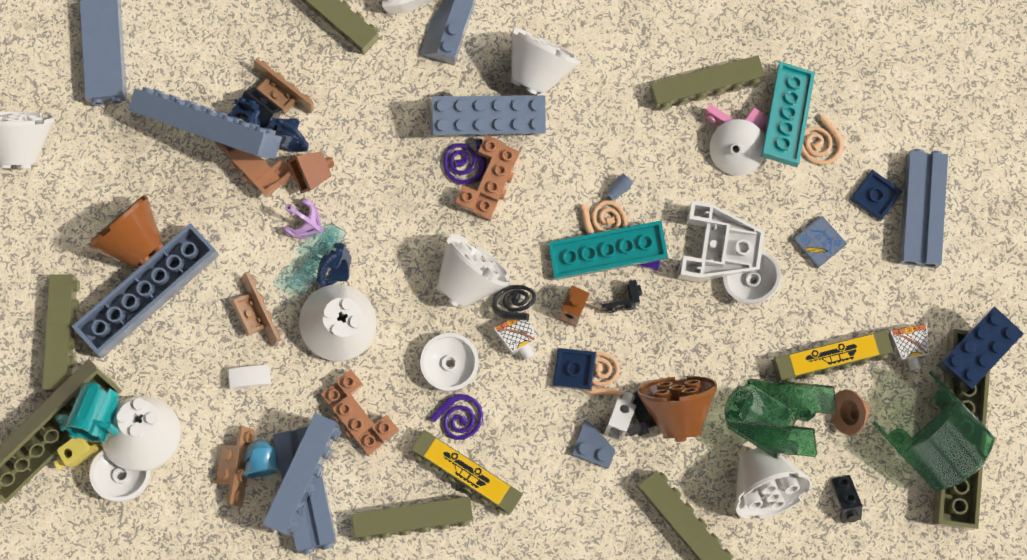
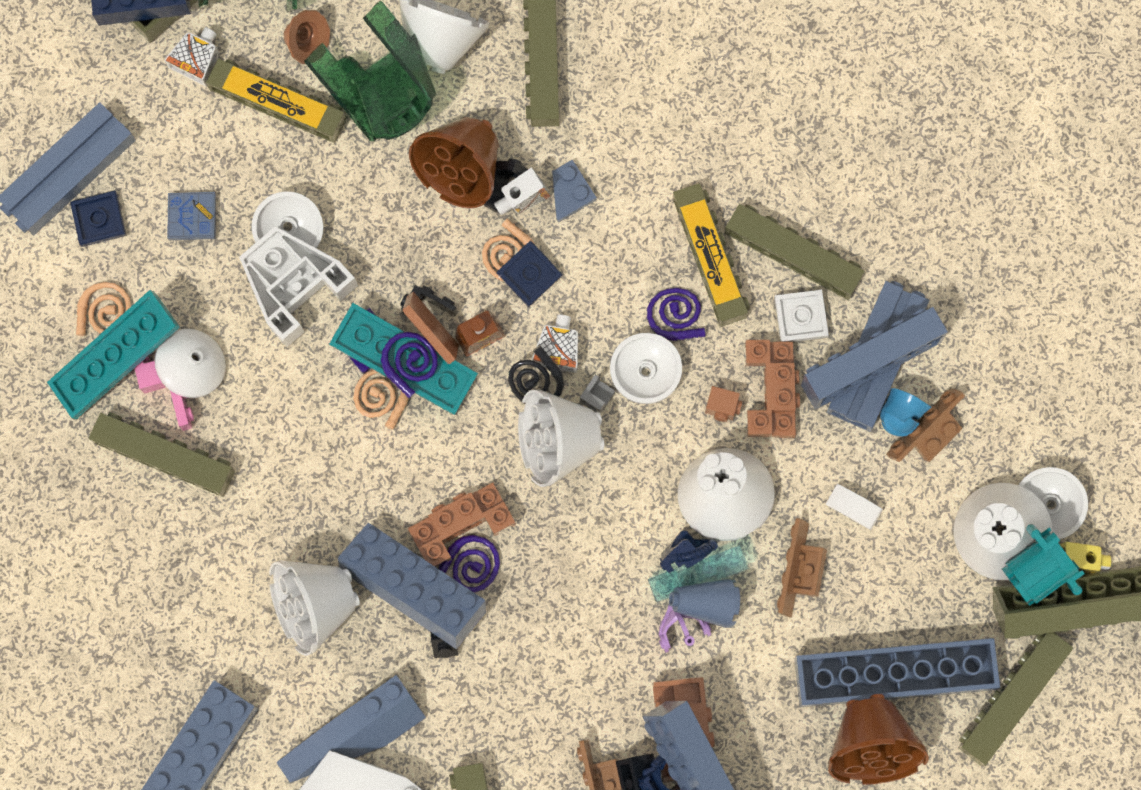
camera: 135 degrees left, 0 degrees up
dark blue piece [267,118,309,152] -> none
torso [287,151,334,194] -> none
sand blue cone [606,173,633,201] -> none
none -> dark purple piece [381,332,438,398]
none -> nougat tile [403,292,459,364]
none -> light grey panel [580,374,615,414]
none -> sand blue cone [669,579,740,628]
none -> nougat brick [705,386,743,422]
none -> white plate [774,290,829,342]

